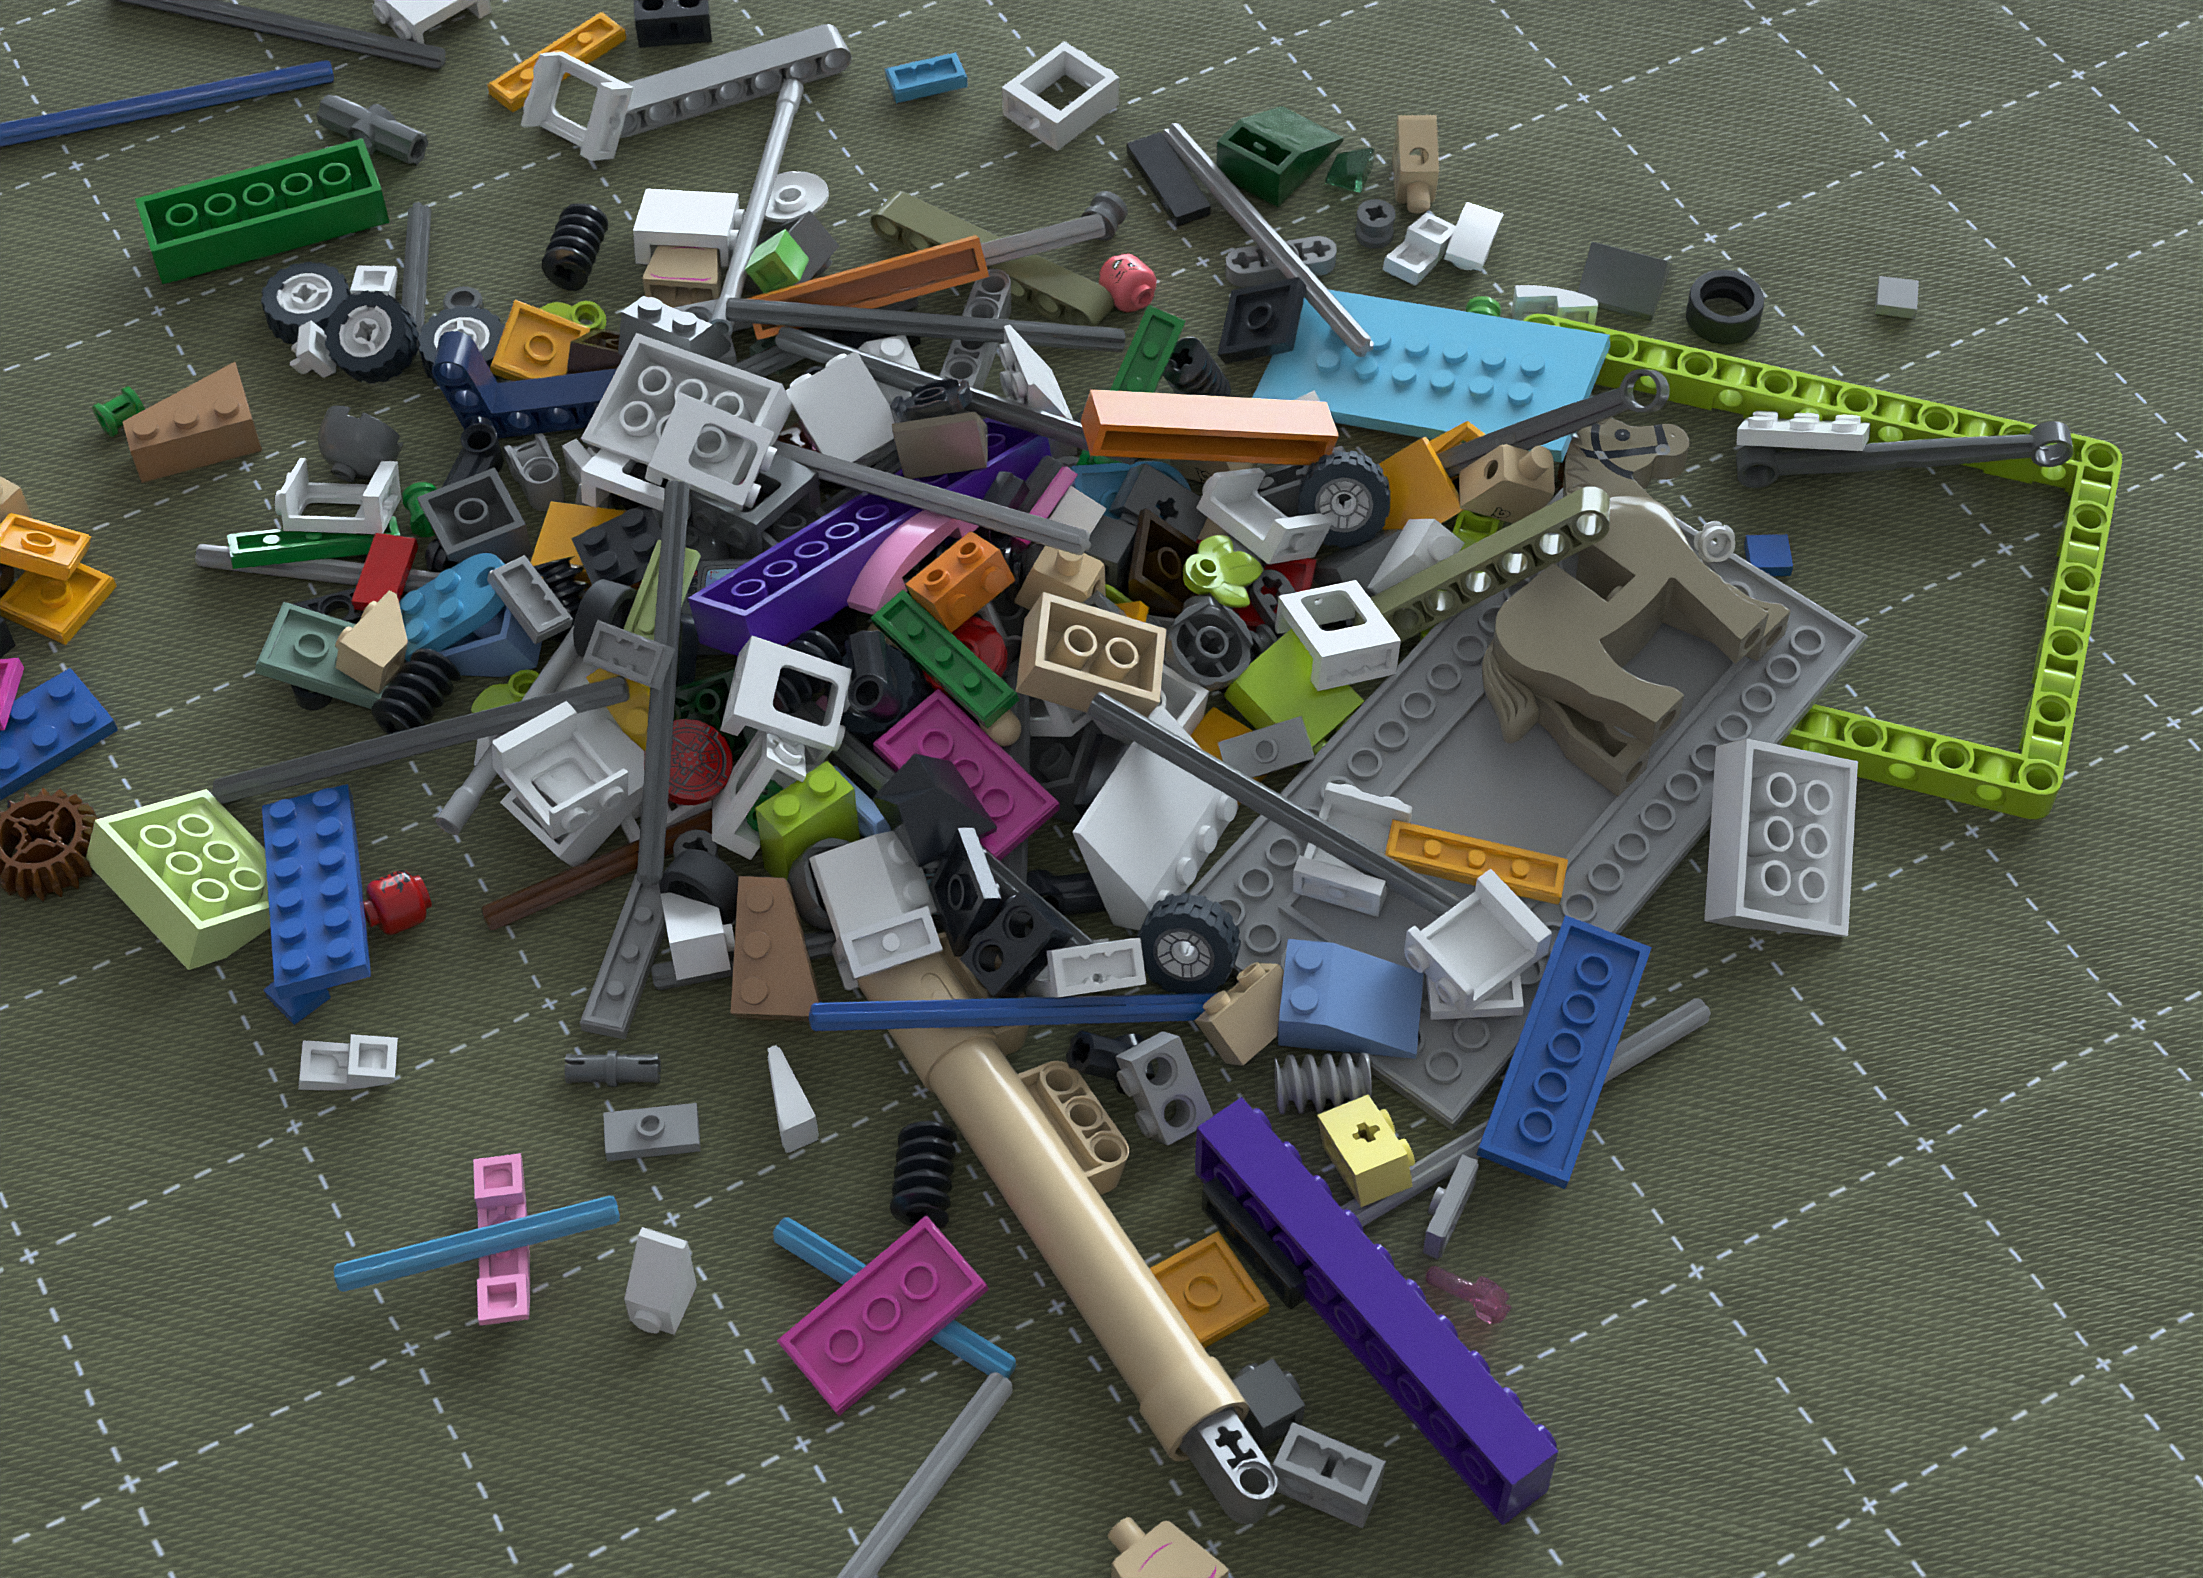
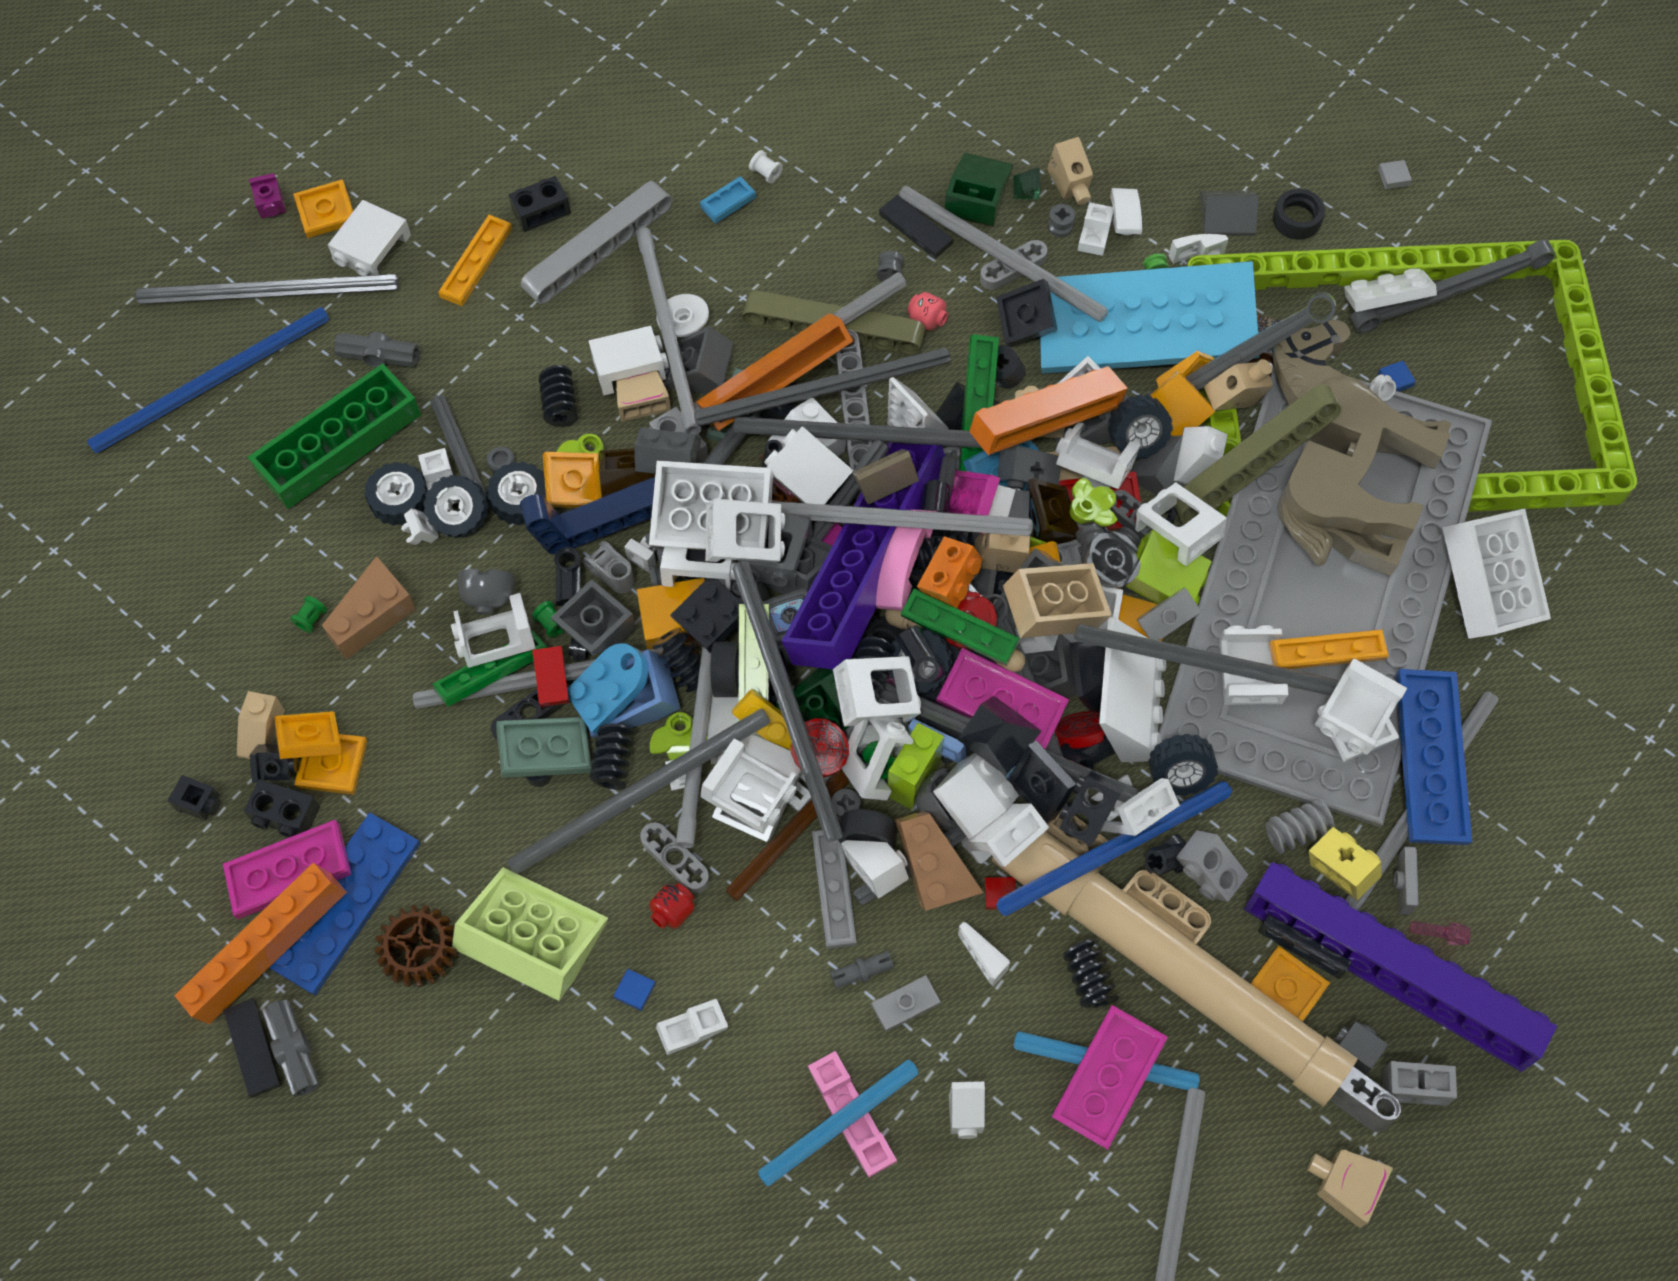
camera: 20 degrees left, 10 degrees up
blue plate [262,784,371,1000] -> none
tan slope [335,590,408,694] -> none
light grey plate [487,555,573,644] -> none
white window [521,52,634,161] -> none
light grey plate [583,620,675,690] -> none
bright green panel [745,229,809,293] -> none
black tile [890,378,973,423] -> none
white window [1002,41,1119,151] -> none
tan slope [1194,962,1284,1065] -> none
medium blue slope [1278,939,1424,1059] -> none
none -> light grey beam [640,822,709,893]
none -> white bush [749,150,783,184]
none -> red tile [984,877,1016,910]
none -> red tile [1055,711,1105,748]

